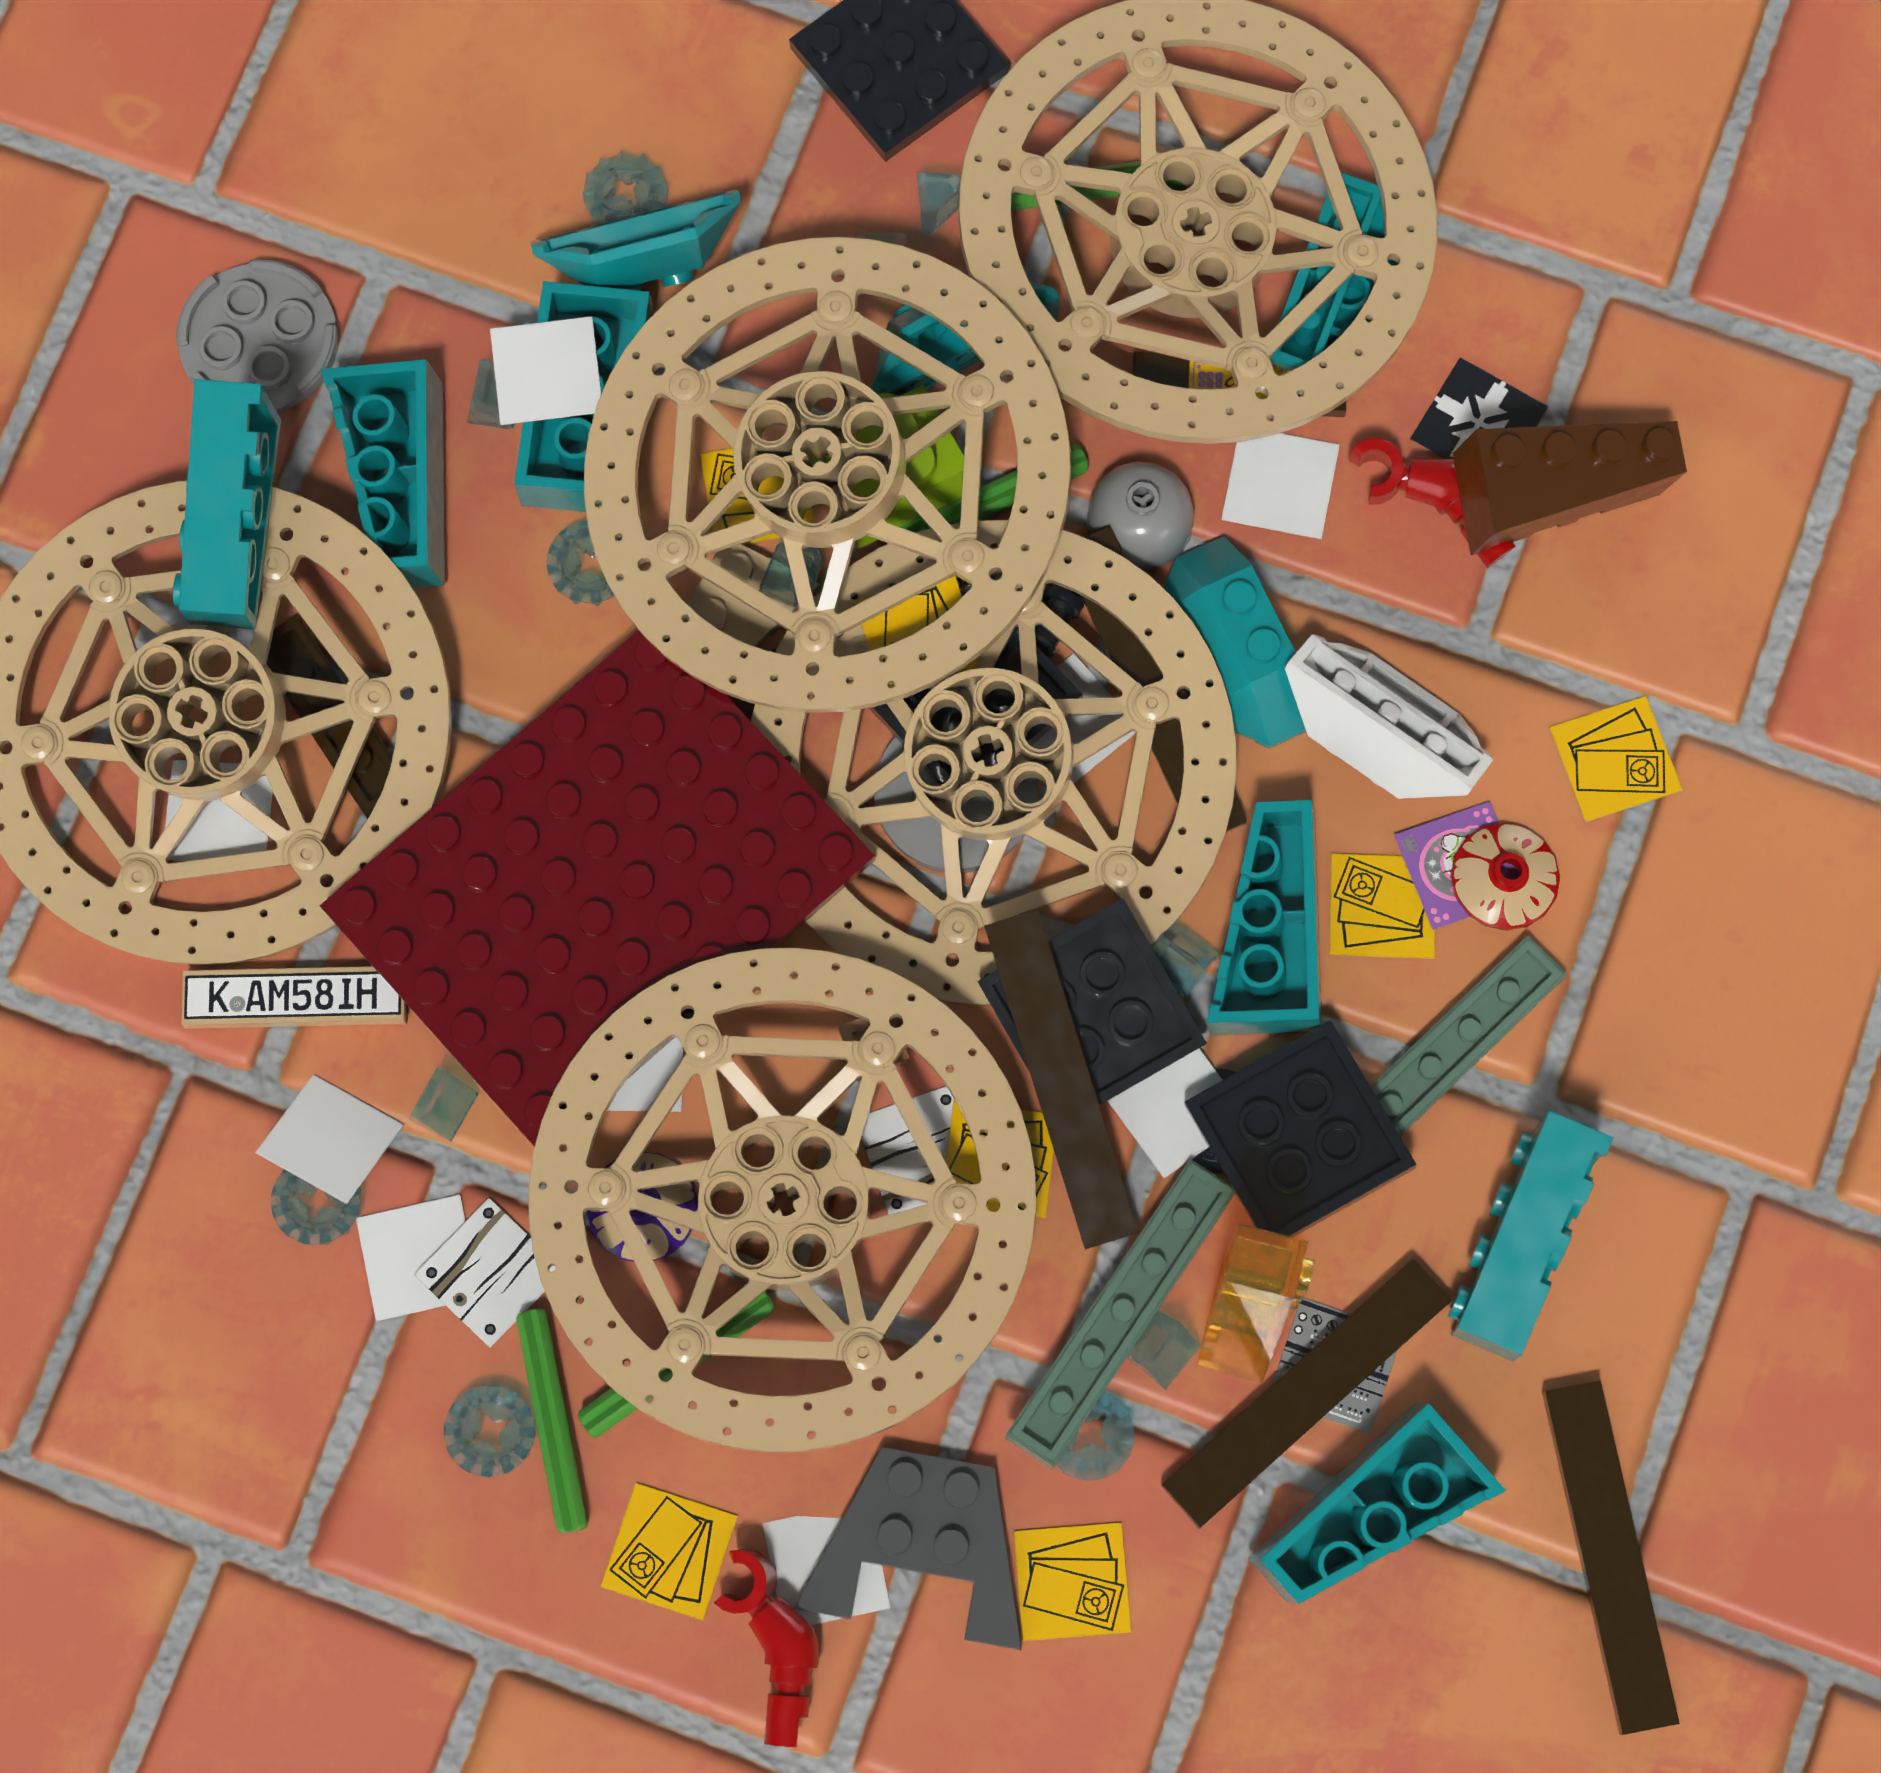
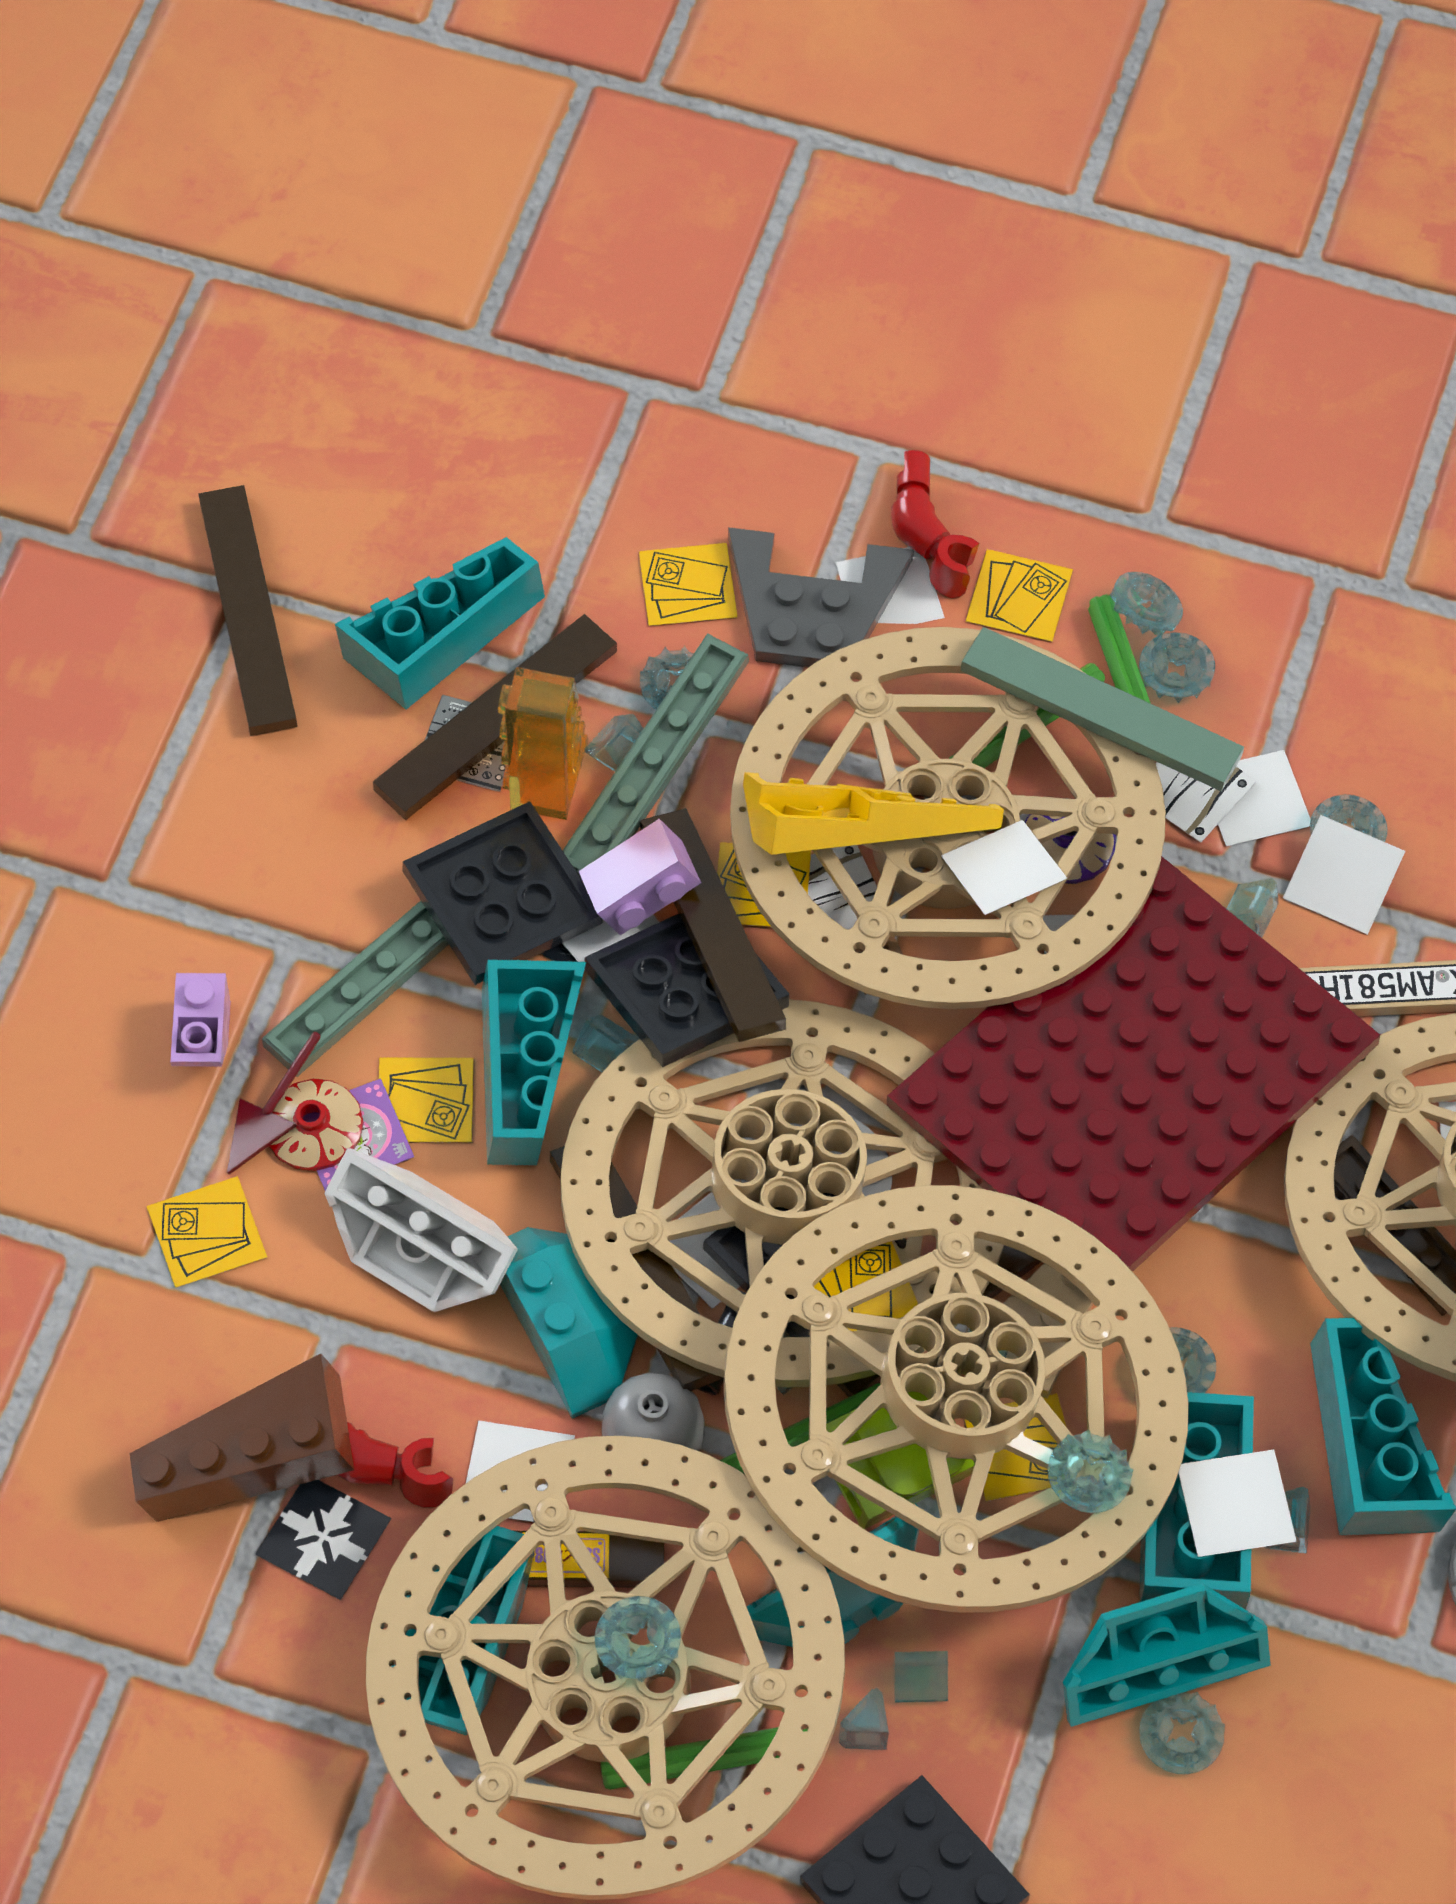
camera: 175 degrees right, 15 degrees down
teal wedge [1447,1110,1614,1362] -> none
none -> lavender slope [170,973,231,1067]
none -> piece [227,1032,321,1175]
none -> lavender brick [579,819,701,935]
none -> clear light blue gear [595,1596,682,1682]
none -> yellow wedge [743,772,1004,855]
none -> white sticker [941,820,1068,915]
none -> sand green tile [960,627,1244,792]
none -> clear light blue gear [1048,1429,1134,1513]
none -> clear light blue gear [1109,572,1183,637]

